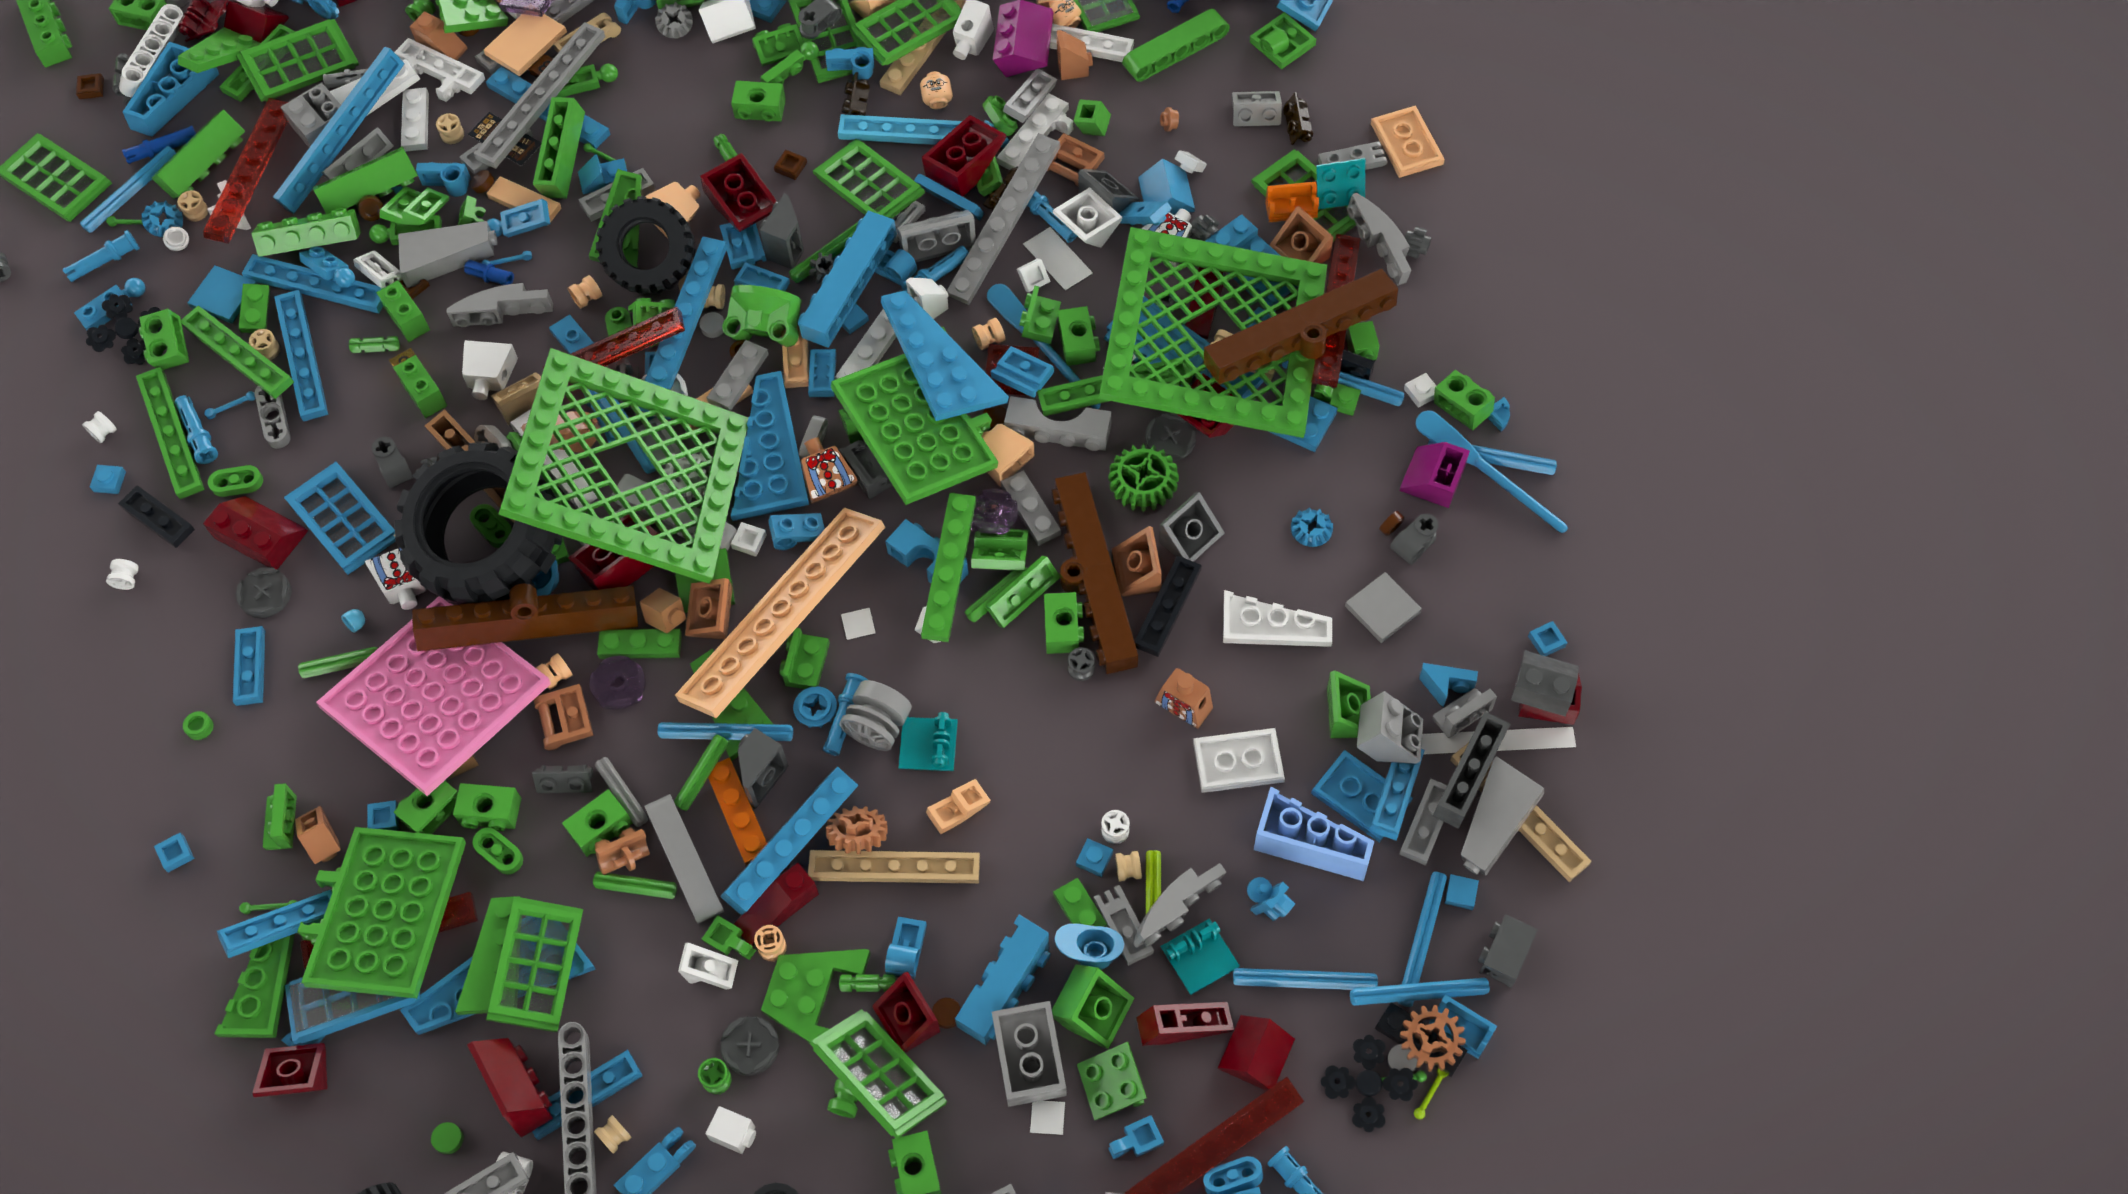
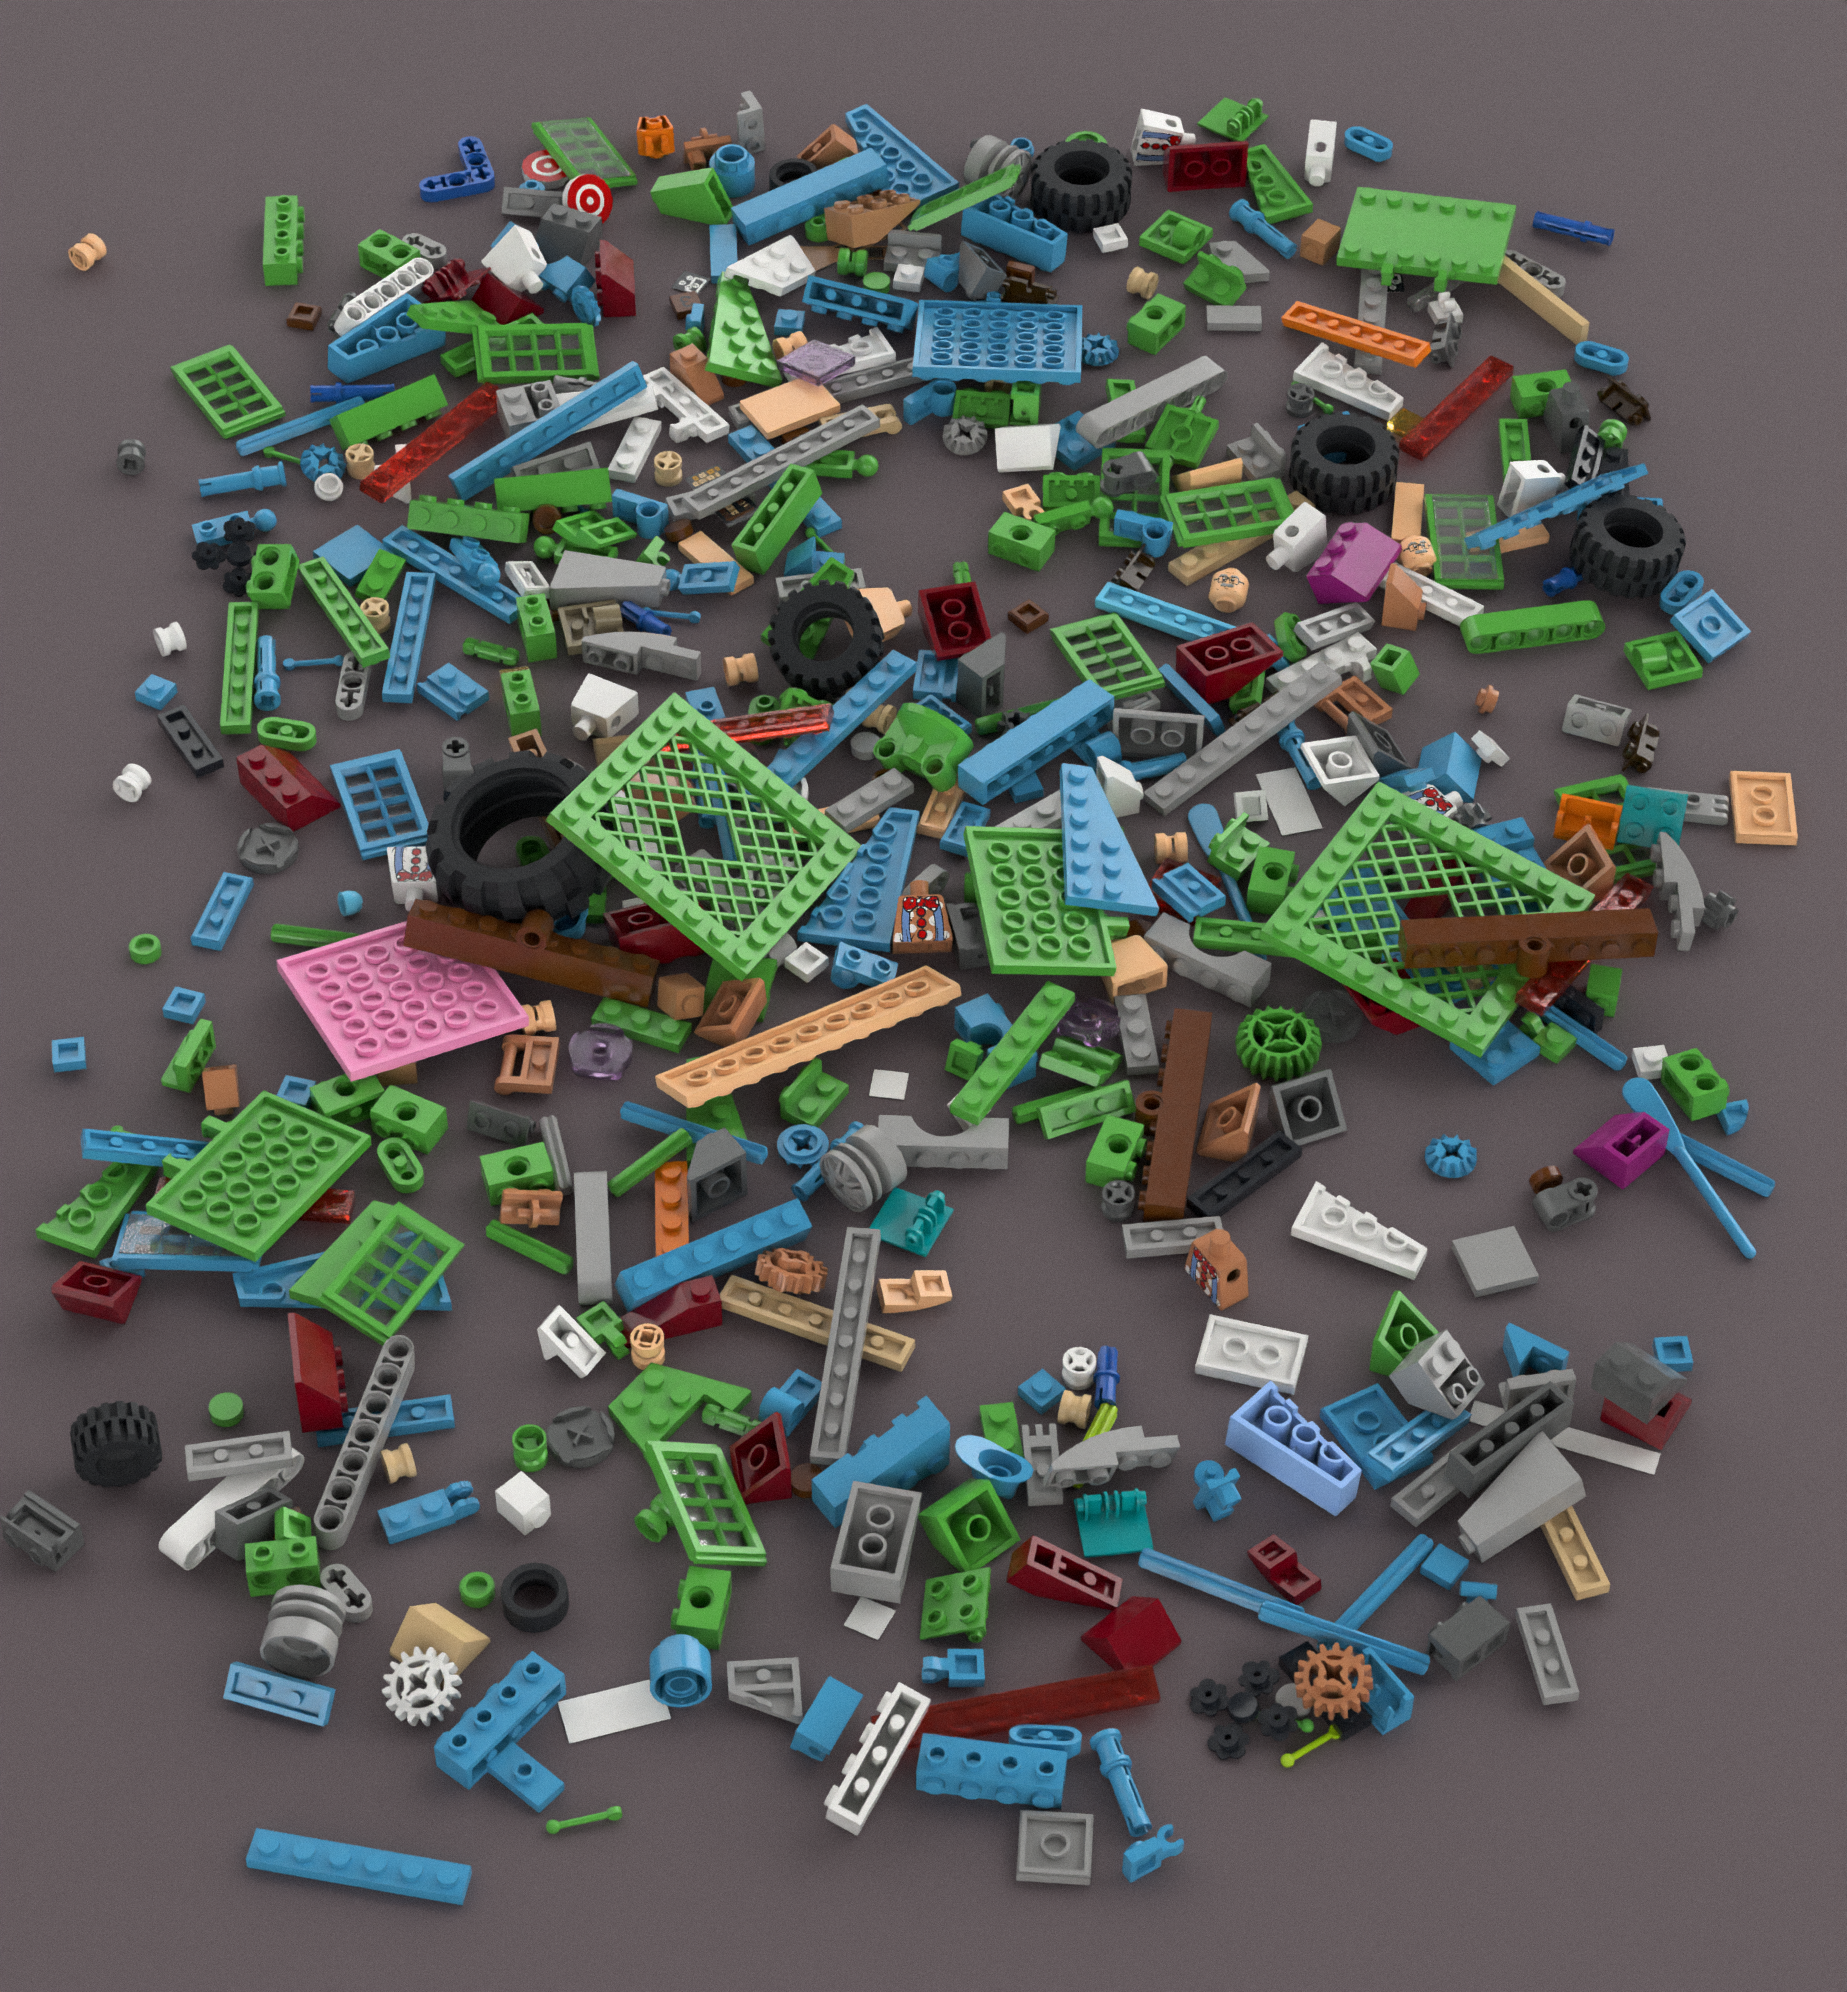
camera: 20 degrees right, 15 degrees down
none -> dark azure plate [162,986,206,1024]
none -> dark azure plate [417,662,489,721]
none -> dark tan plate [558,599,624,656]
none -> light grey plate [810,1227,881,1465]
none -> light grey arch [878,1115,1009,1170]
none -> bright green tile [944,1038,984,1081]
none -> light nougat plate [1002,484,1045,521]
none -> blue axle [1093,1345,1120,1409]
none -> light grey plate [1122,1216,1223,1259]
none -> dark red slope [1247,1534,1322,1605]
none -> dark azure plate [1459,1580,1498,1603]
none -> light grey plate [1515,1603,1580,1705]

